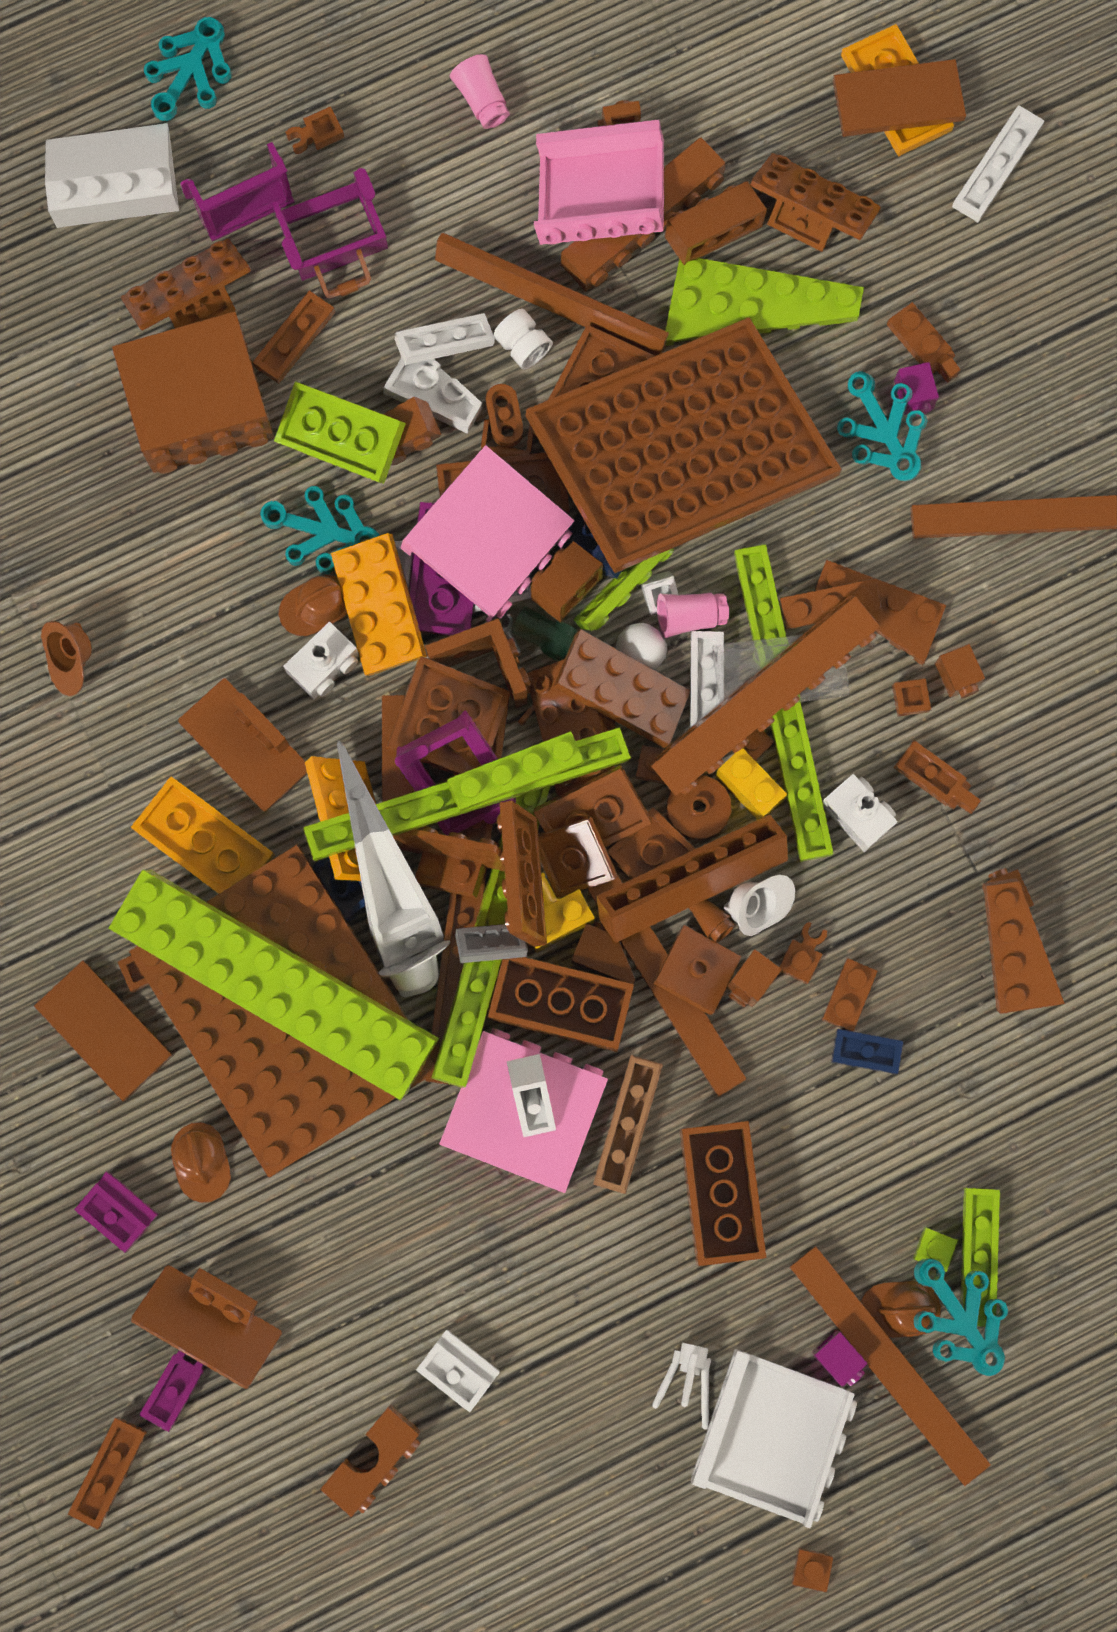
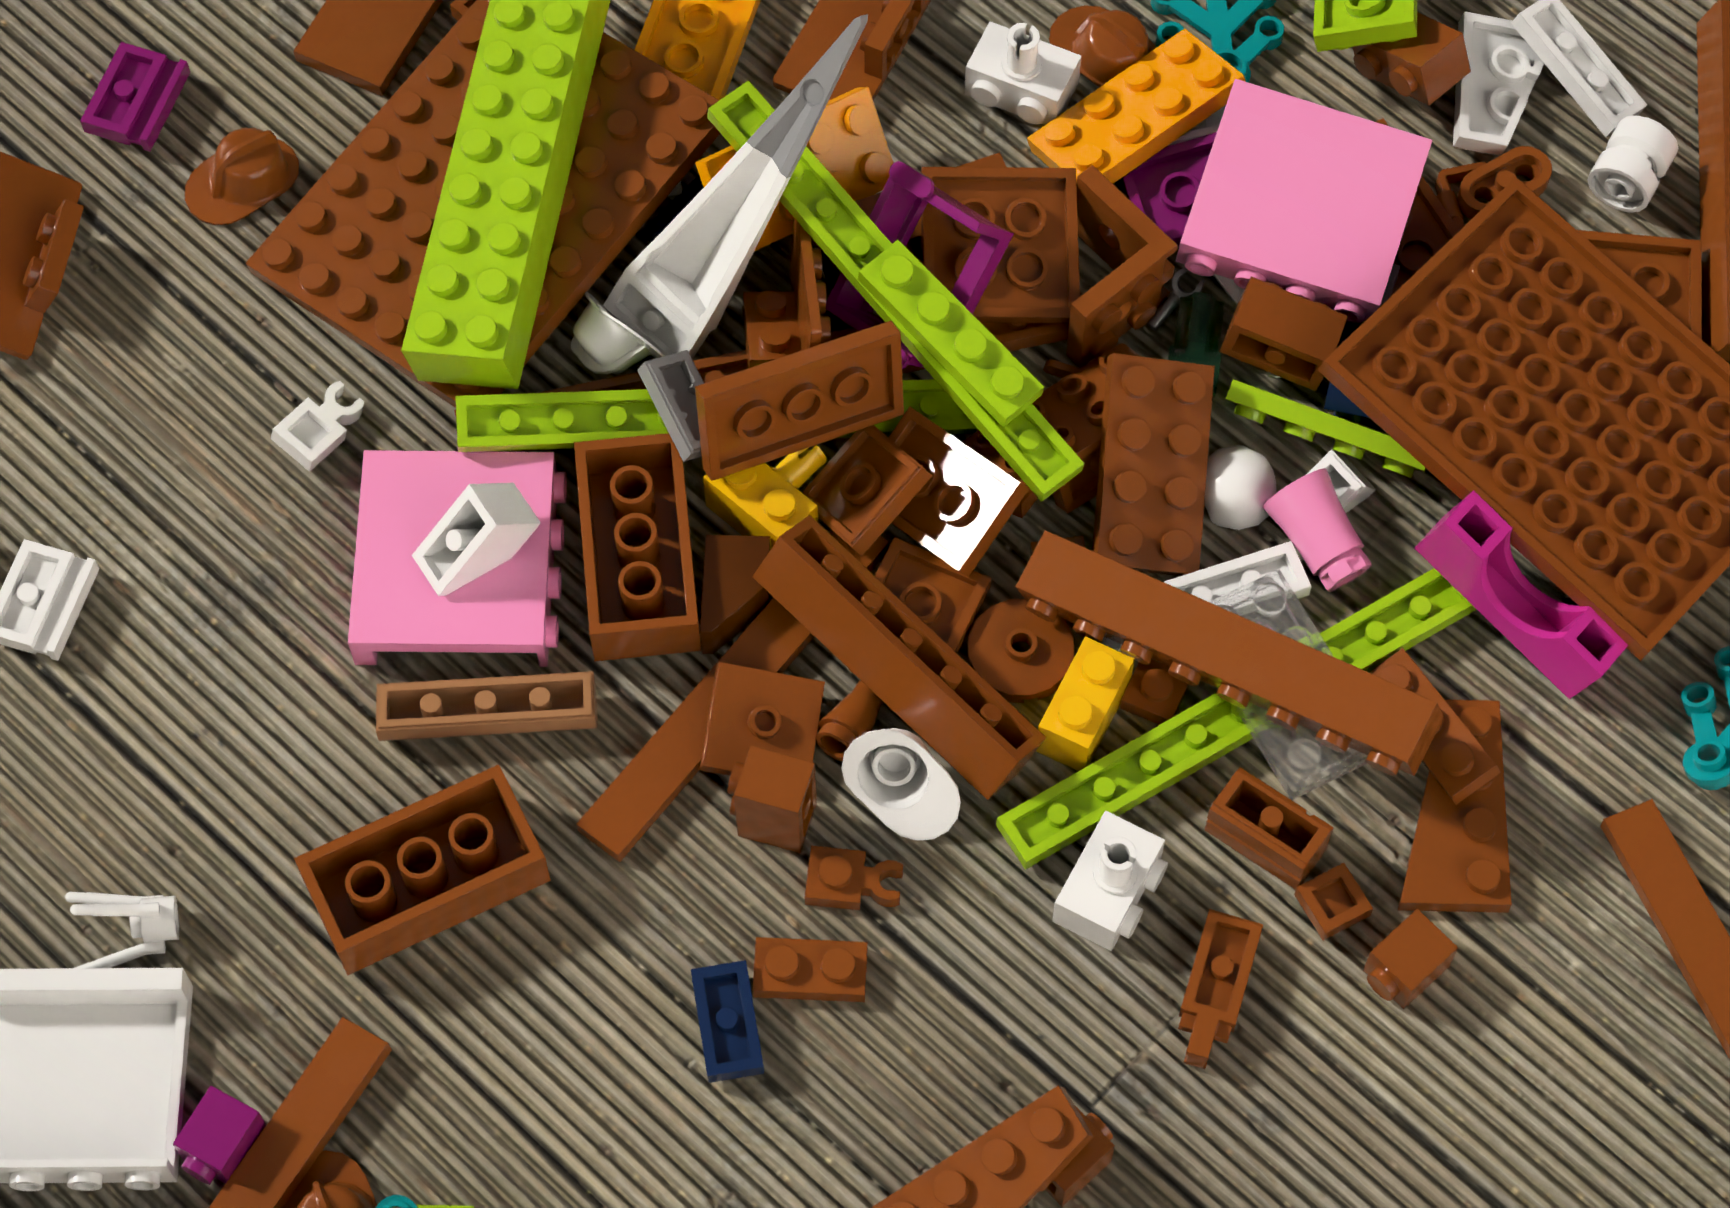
camera: 70 degrees right, 15 degrees down
none -> white plate [271,381,365,472]
none -> dark orange brick [1205,767,1334,890]
none -> dark pink arch [1414,490,1628,700]

